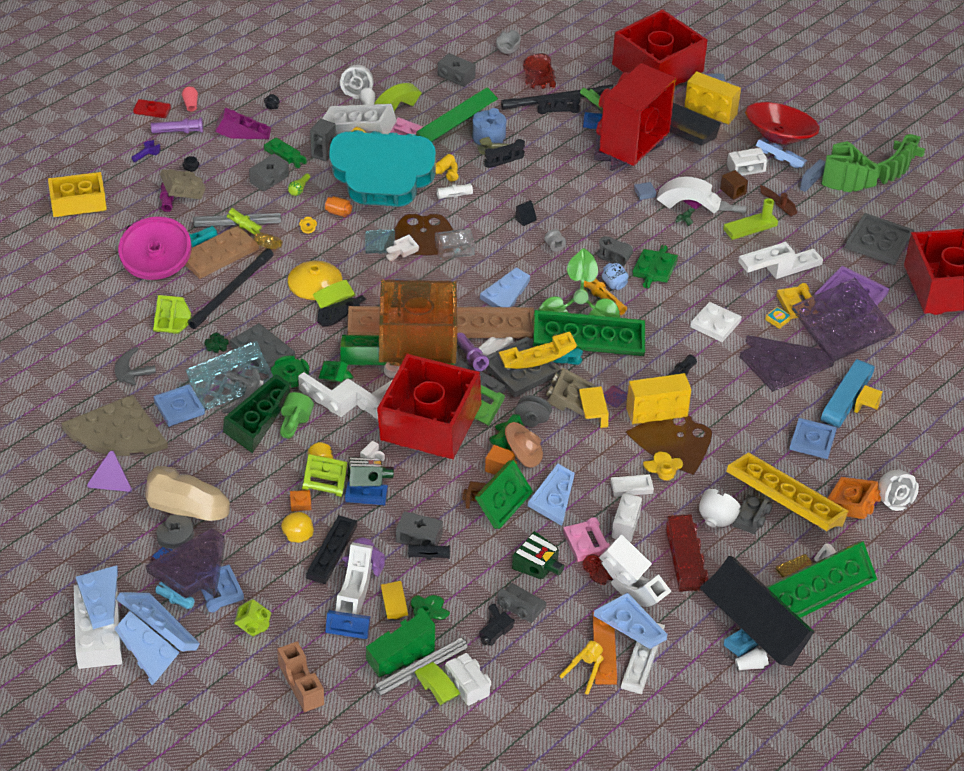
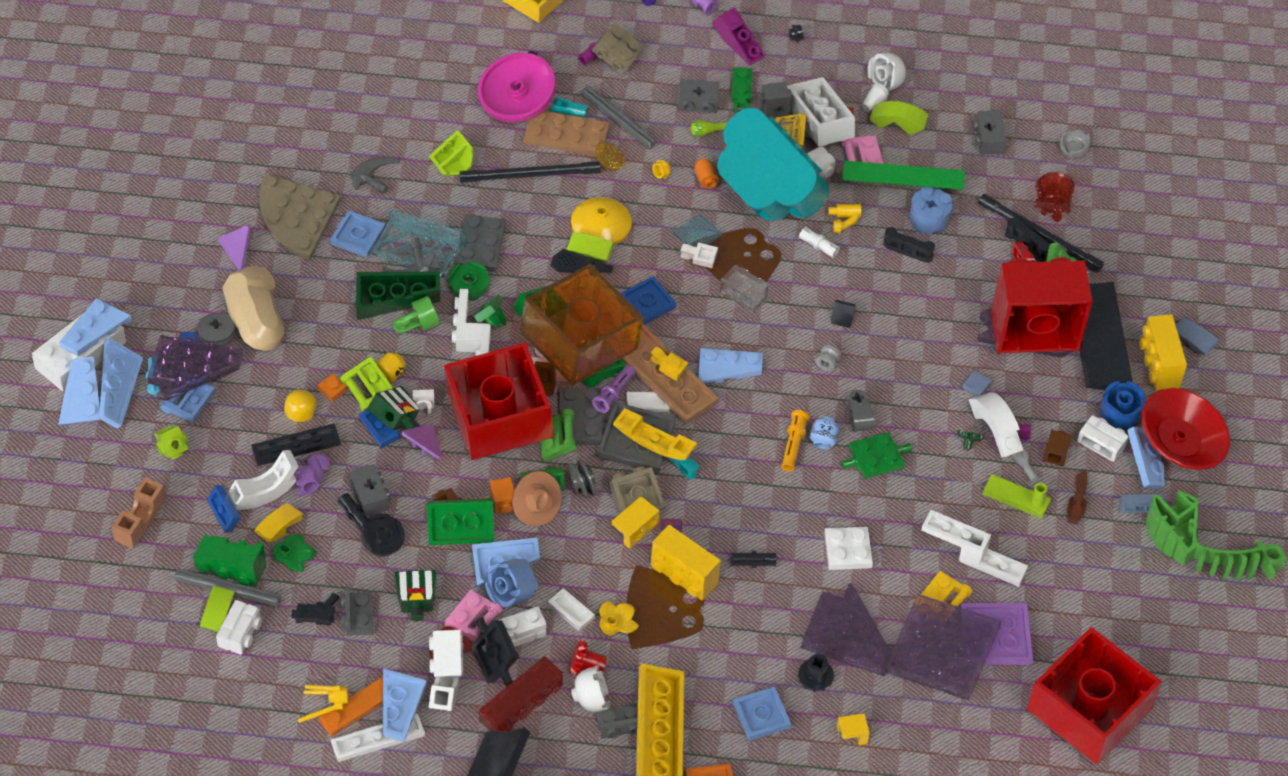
camera: 50 degrees right, 10 degrees up
black plate [182,156,200,172] -> none
dark green plant [205,332,229,353] -> none
lime pin [226,208,262,236] -> none
olive bar [477,137,509,155] -> none
green arch [532,310,645,356] -> none
bright green plant [538,248,620,318] -> none
red brick [612,9,708,86] -> none
yellow tile [765,307,792,329] -> none
dark azure beam [821,359,875,428] -> none
dark grey plate [845,213,914,265] -> none
none -> black tile [361,513,405,557]
none -> medium lavender piece [401,424,442,460]
none -> black plate [471,617,519,686]
none -> medium blue brick [485,558,538,607]
none -> red gear [569,640,607,676]
none -> yellow plate [650,347,689,381]
none -> black gear [798,654,834,692]
none -> red plate [1012,242,1035,262]
none -> blue brick [1099,381,1146,431]

